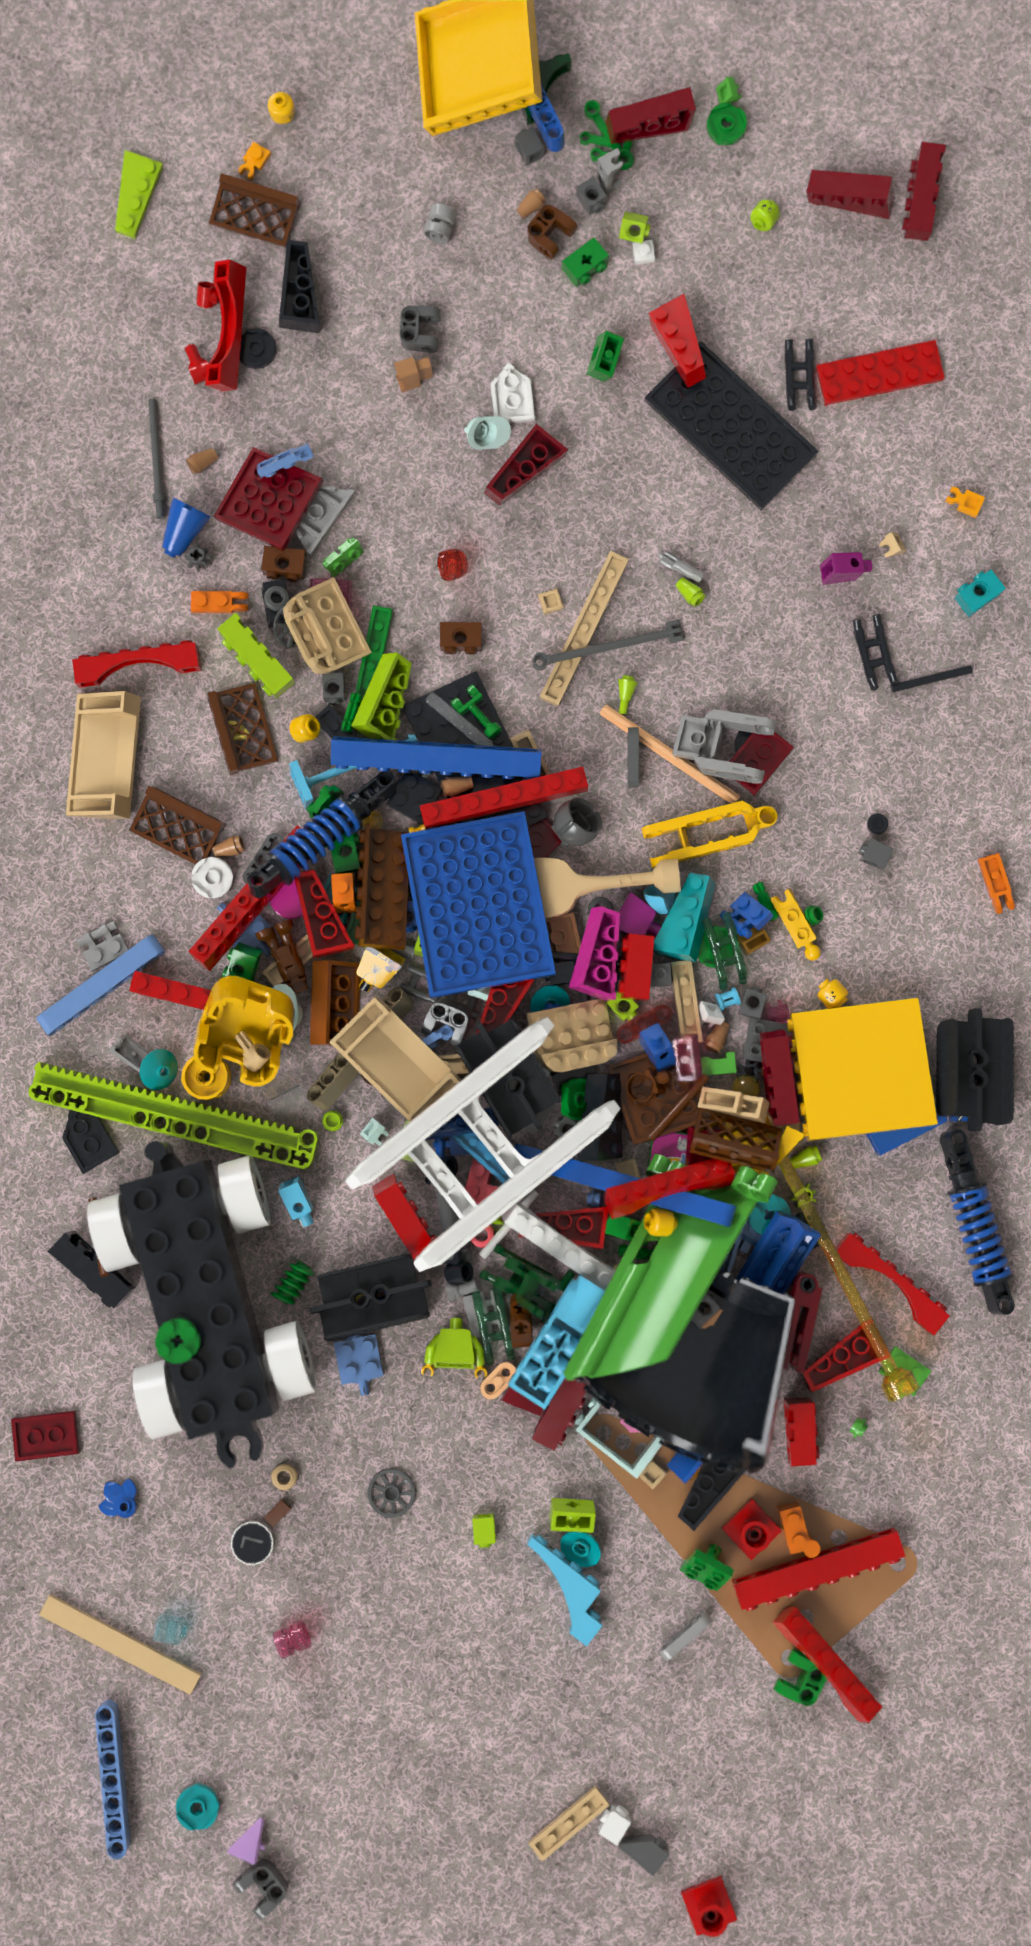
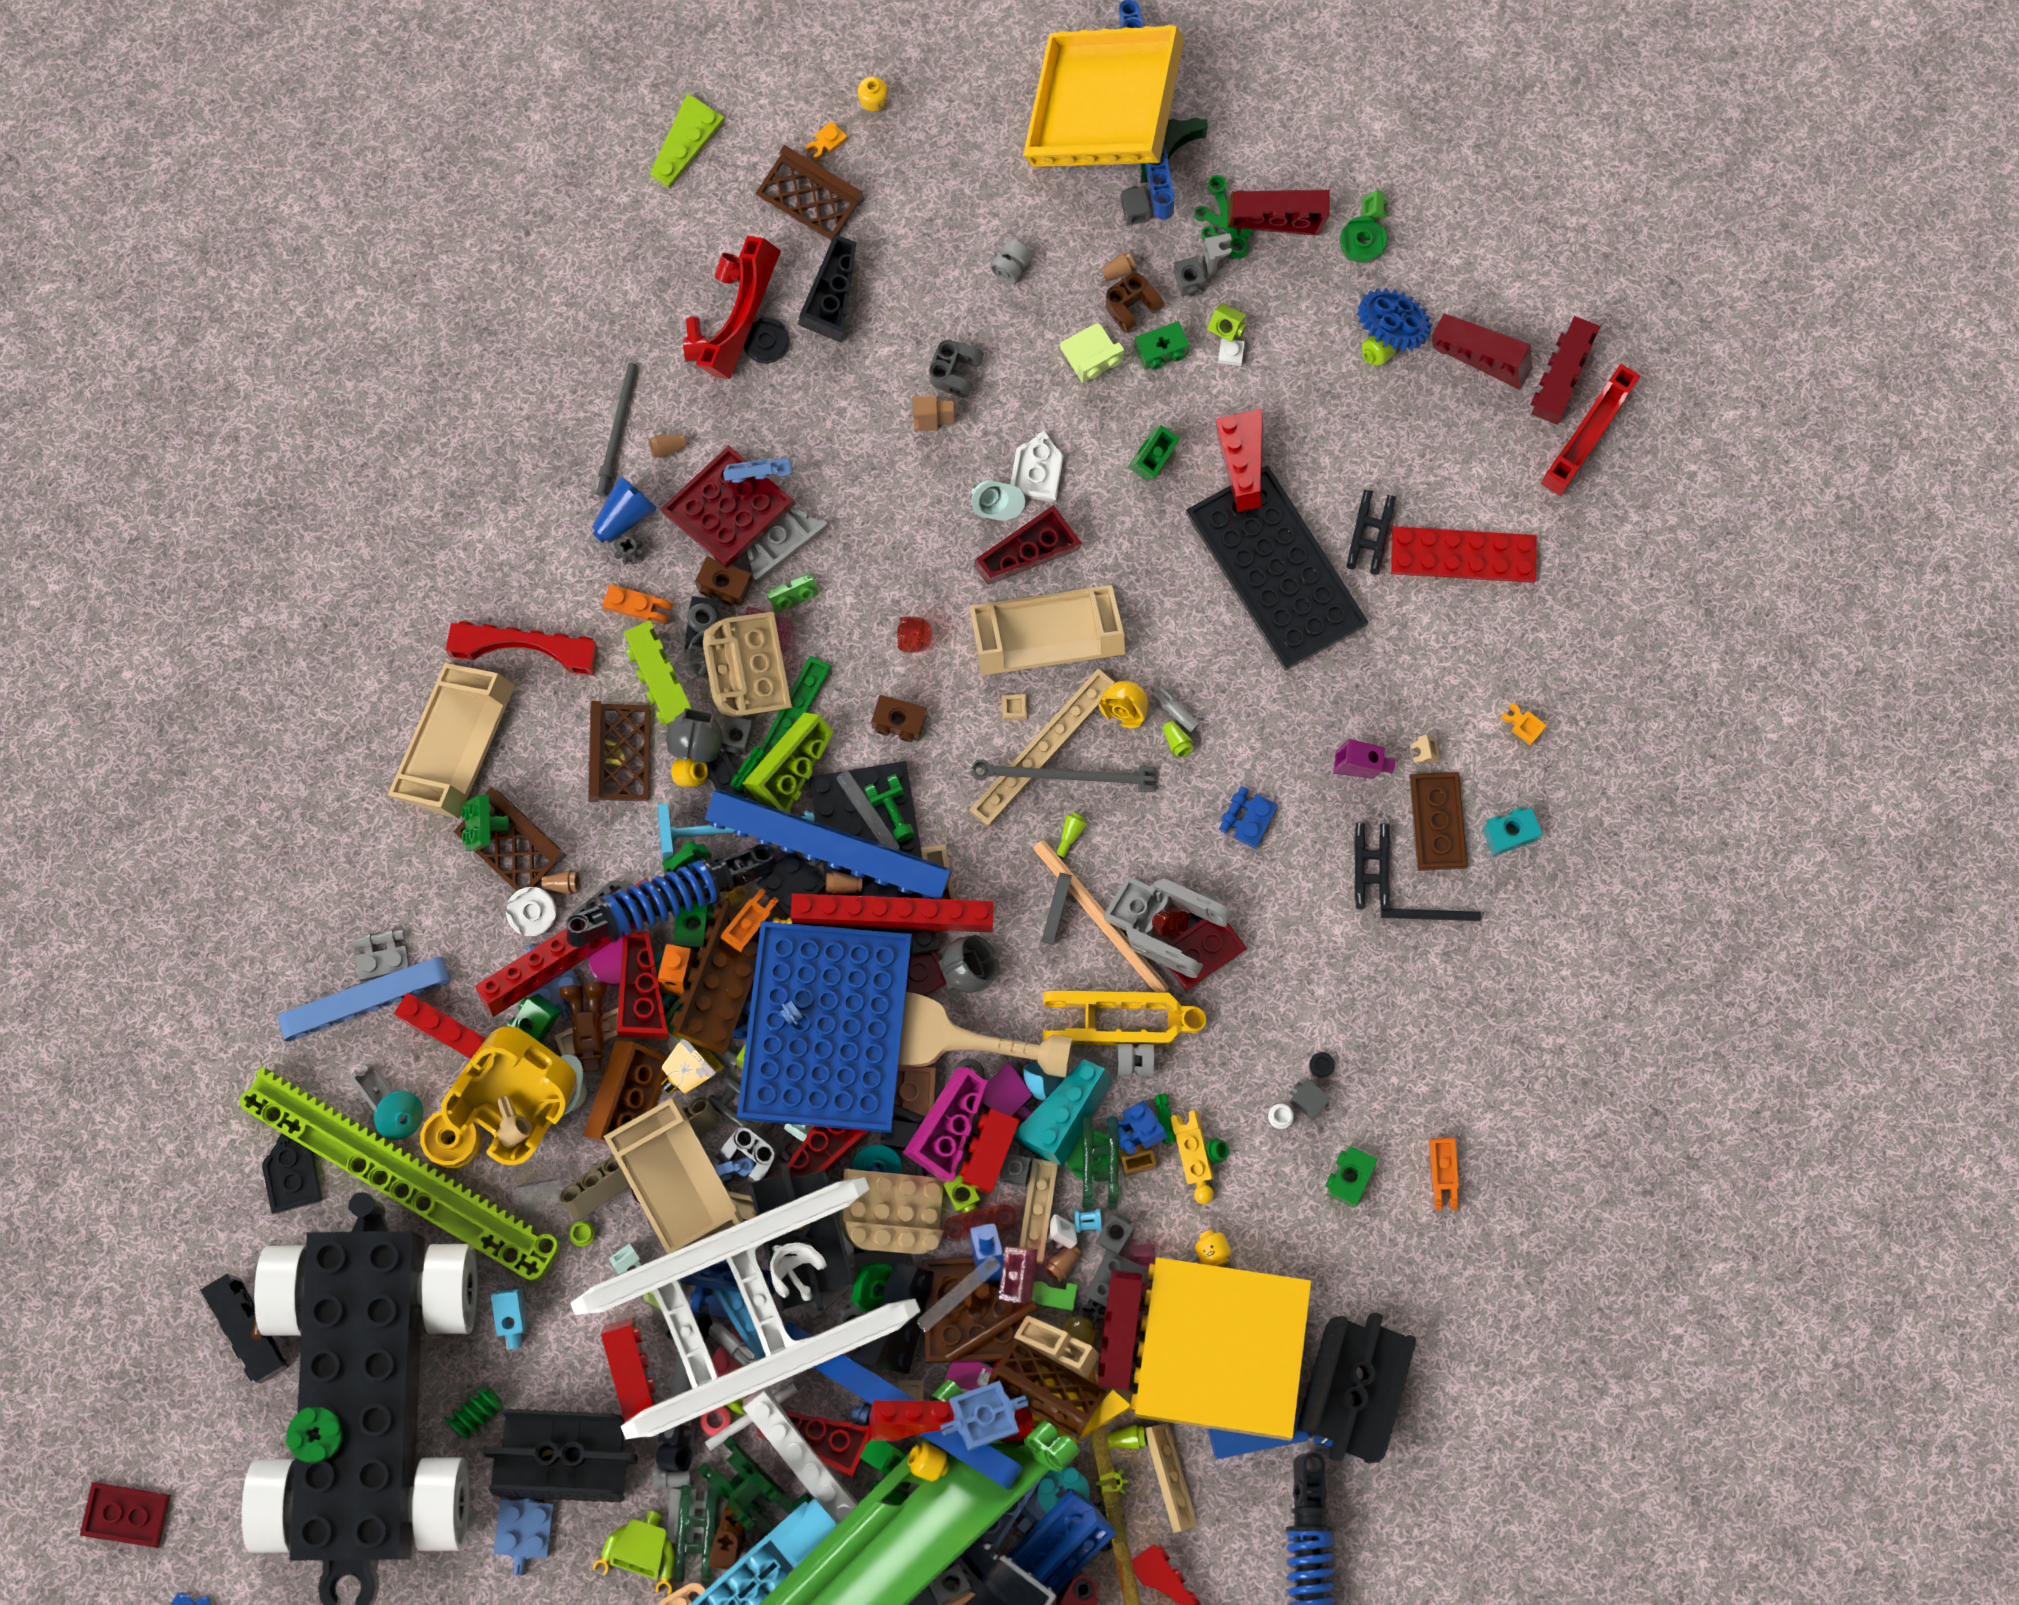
camera: 10 degrees right, 10 degrees down
none -> green plate [461,795,509,851]
none -> dark grey piece [666,708,723,763]
none -> light grey piece [709,1322,756,1367]
none -> orange hinge [720,888,779,952]
none -> white helmet [770,1243,827,1301]
none -> medium blue plate [780,1001,803,1025]
none -> clear axle [917,1255,1001,1332]
none -> medium blue plate [940,1381,1028,1451]
none -> tan slope [969,585,1125,676]
none -> yellowish green bracket [1060,323,1124,383]
none -> yellow cylinder [1098,681,1149,728]
none -> light grey wheel [1117,1043,1154,1077]
none -> tan plate [1144,1423,1198,1533]
none -> clear red plate [1152,908,1189,937]
none -> blue plate [1219,786,1278,849]
none -> white plate [1268,1104,1294,1129]
none -> green brick [1325,1146,1378,1208]
none -> blue gear [1357,288,1432,351]
none -> reddish brown tile [1409,772,1468,871]
none -> red arch [1541,363,1641,496]

